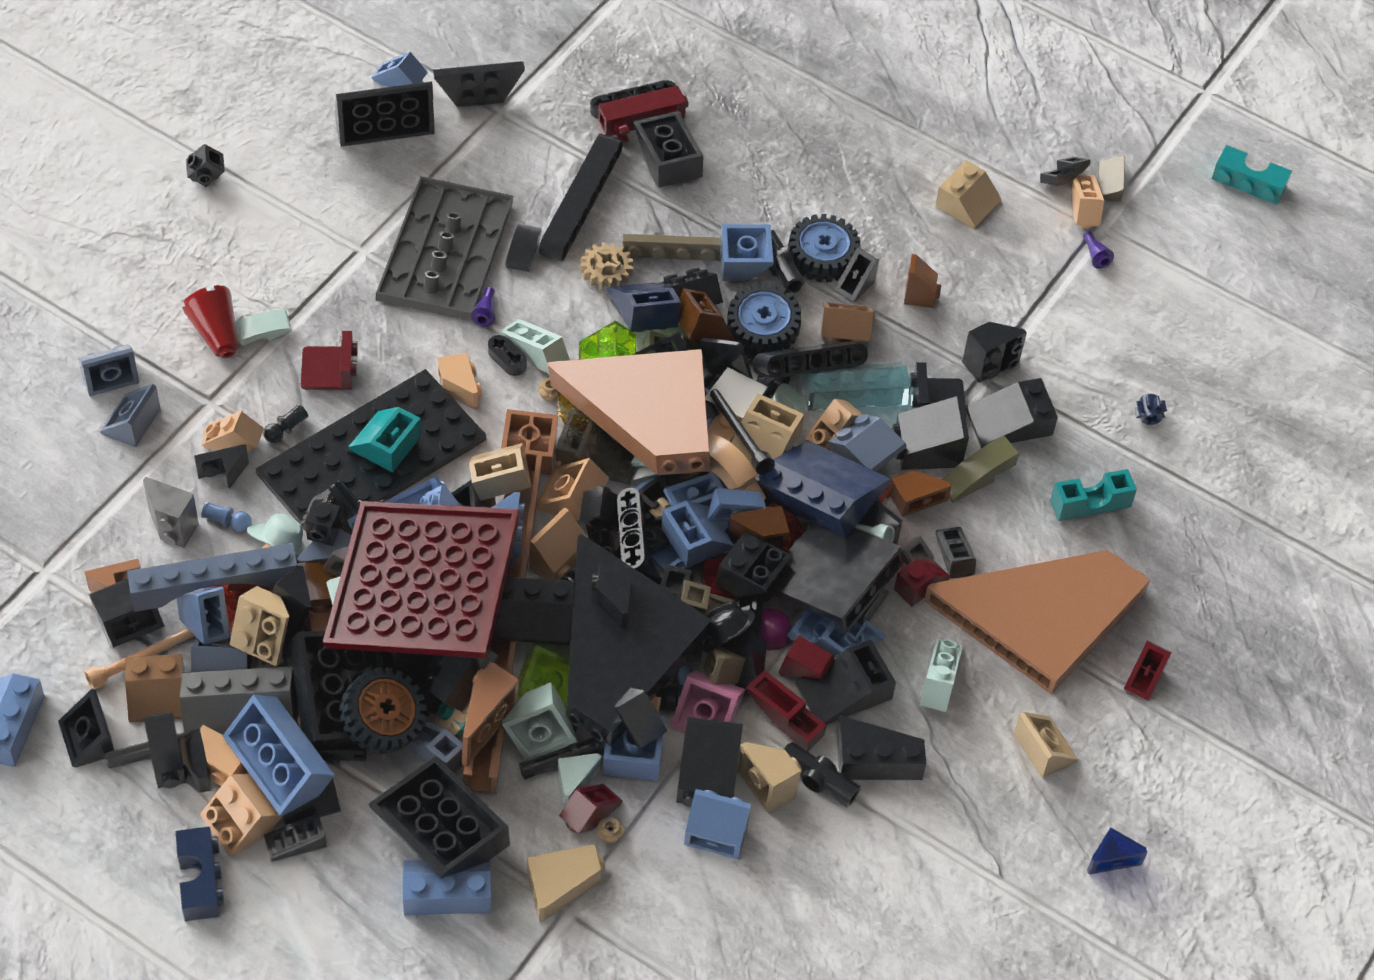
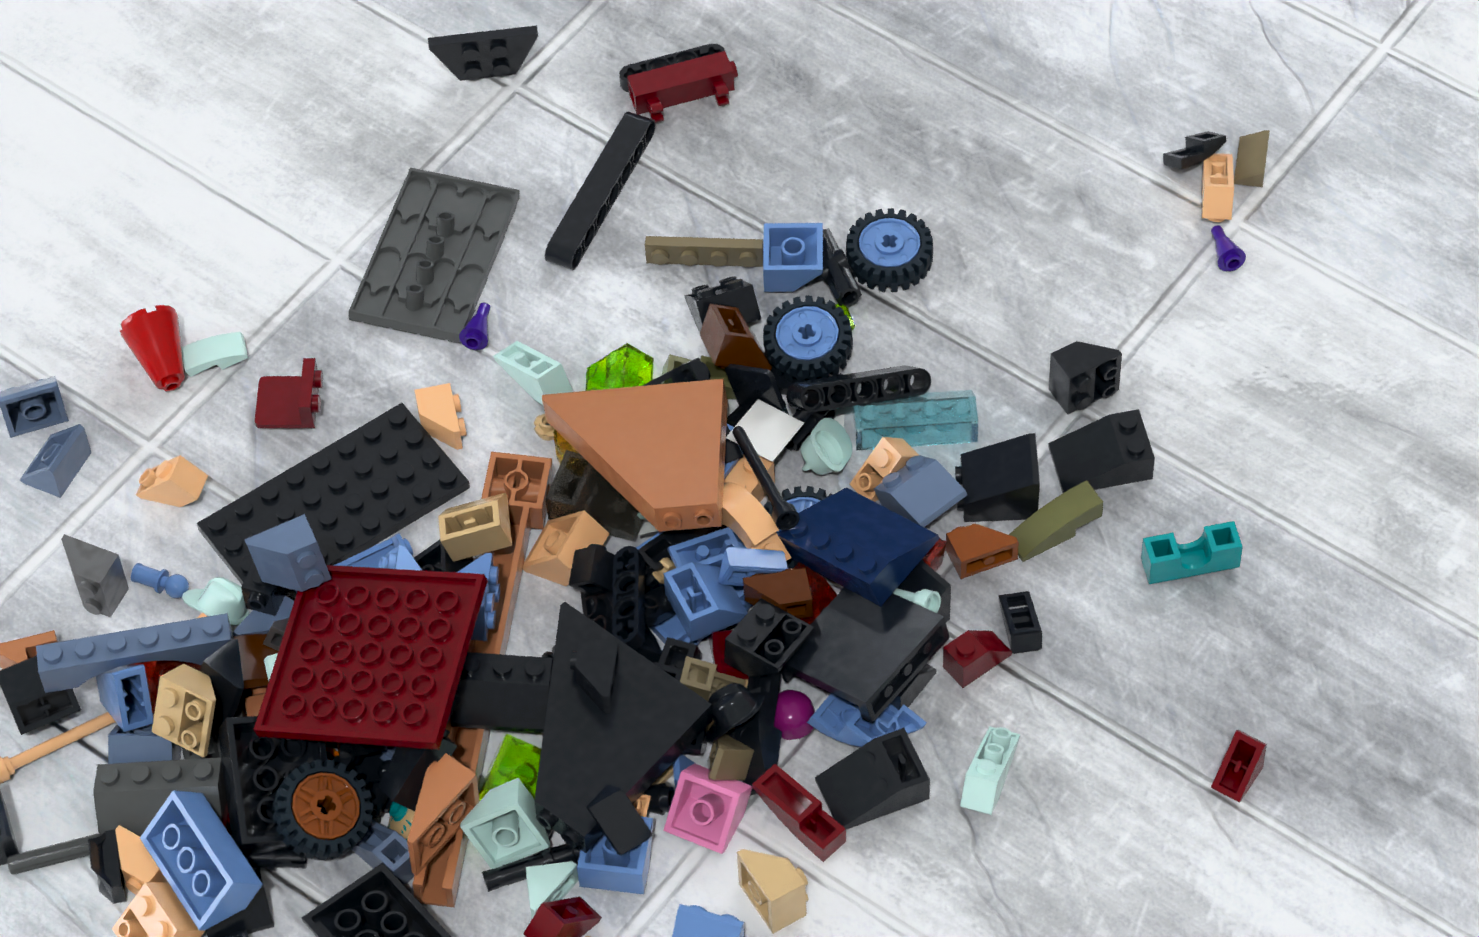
camera: 10 degrees right, 0 degrees up
medium nougat slope [125,654,185,722] -> none
black slope [144,712,186,788] -> none
black brick [186,144,225,187] -> none
black slope [194,444,249,488] -> none
black pin [263,404,309,443] -> none
black slope [335,81,435,147] -> none
teal slope [349,407,422,472] -> none
medium blue slope [371,52,428,87] -> none
black beam [488,335,527,376] -> none
black slope [505,223,542,272] -> none
light nougat slope [530,507,587,580] -> none
tan gear [580,242,633,290] -> none
dark blue slope [607,282,681,332] -> none
black slope [634,111,704,188] -> none
black slope [676,717,743,807] -> none
tan slope [731,394,804,479] -> none
dark red slope [778,635,834,678] -> none
black piece [783,742,861,808] -> none
medium nougat slope [820,302,874,345] -> none
black slope [834,247,879,302] -> none
black wedge [836,715,926,780] -> none
flat silver slope [901,536,935,565] -> none
dark orange slope [904,254,941,308] -> none
black bracket [909,362,966,417] -> none
nougat slope [924,550,1150,695] -> none
tan slope [935,160,1002,230] -> none
tan slope [1014,712,1079,778] -> none
dark blue gear [1134,394,1167,425] -> none
teal arch [1211,145,1292,205] -> none
none -> sand blue slope [245,514,332,592]

